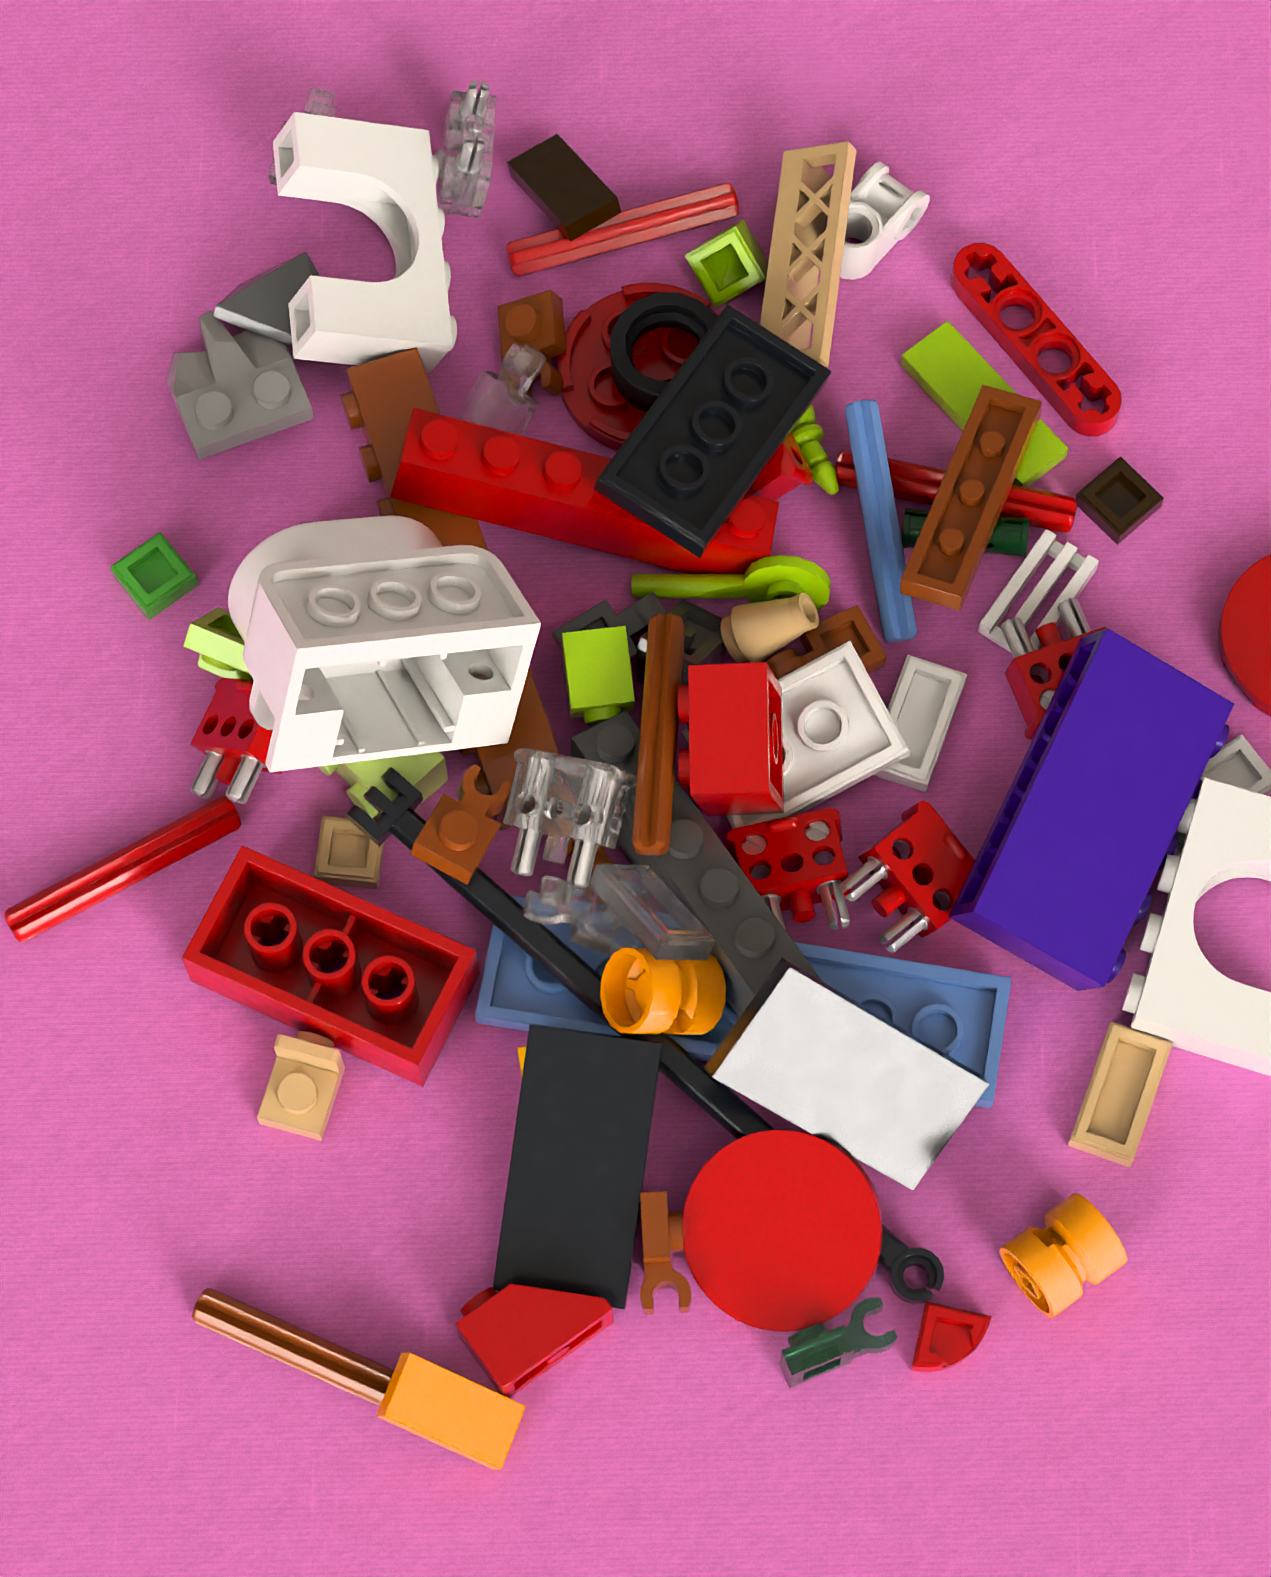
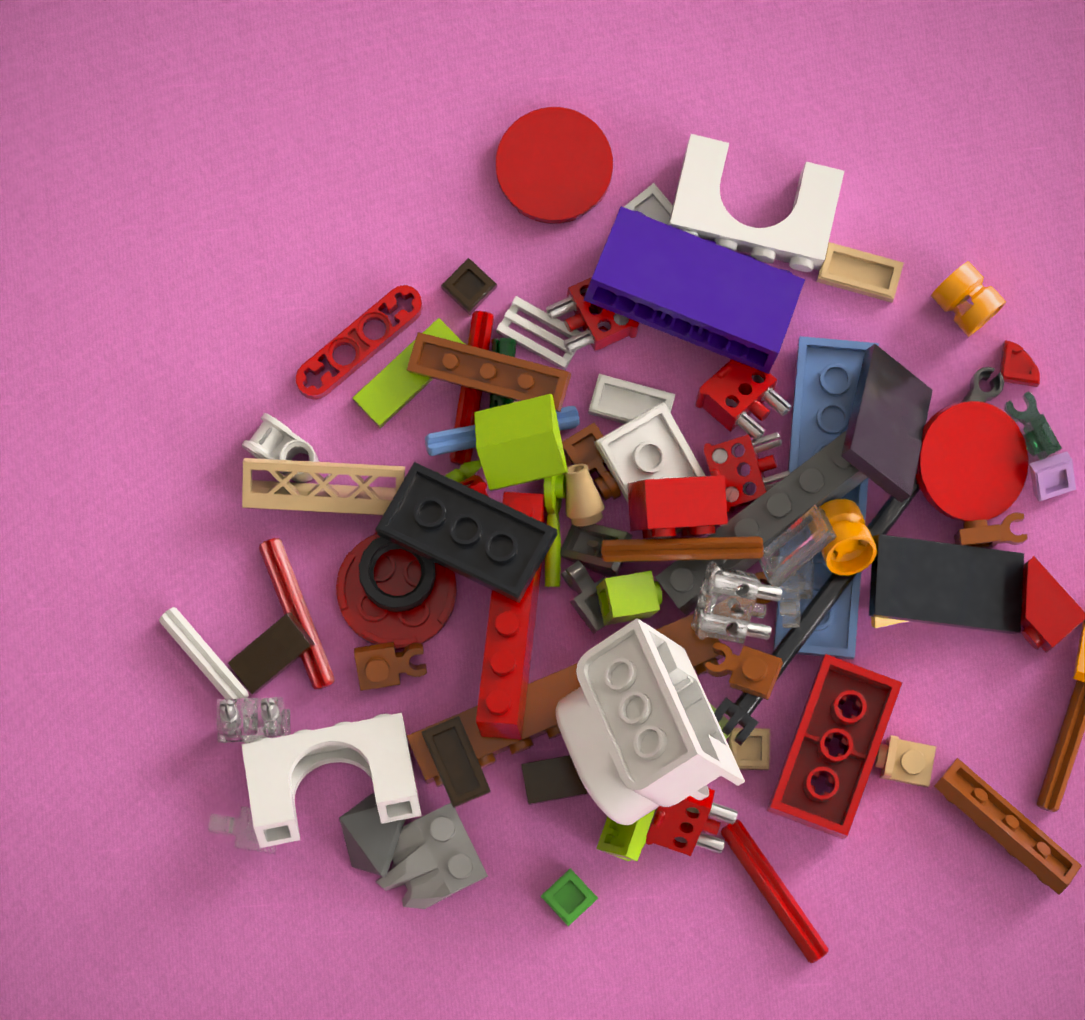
camera: 95 degrees left, 10 degrees up
clear plate [456,343,547,435] -> none
lime slope [684,219,768,308] -> none
none -> white axle [159,607,249,707]
none -> dark brown tile [421,716,491,808]
none -> lime slope [474,394,568,491]
none -> dark orange plate [934,758,1082,895]
none -> lavender tile [1029,451,1076,502]

